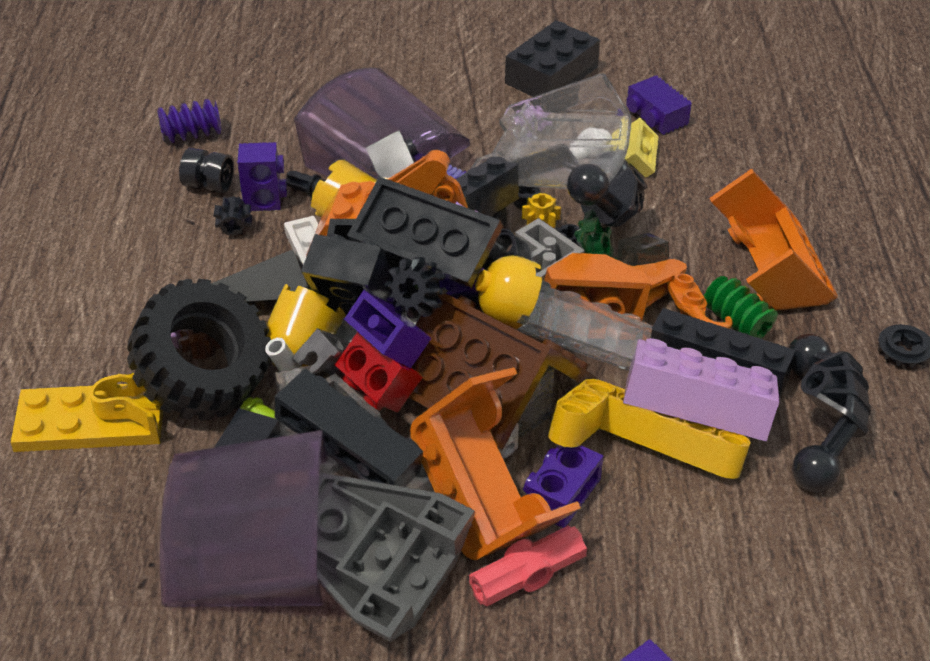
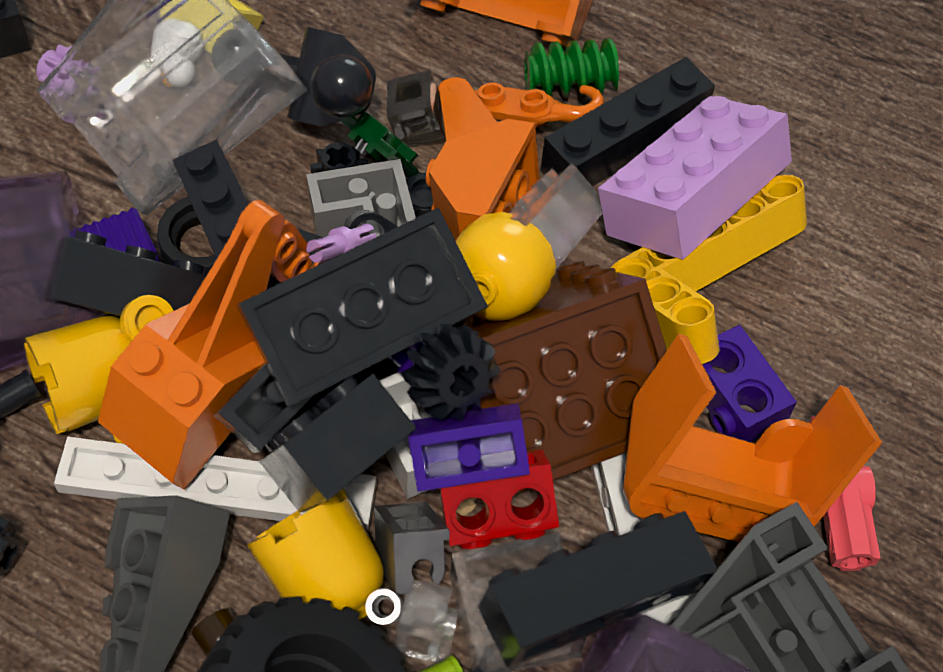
camera: 65 degrees left, 15 degrees up
yellow gear [522,193,561,228] -> none
black piece [788,334,871,493] -> none

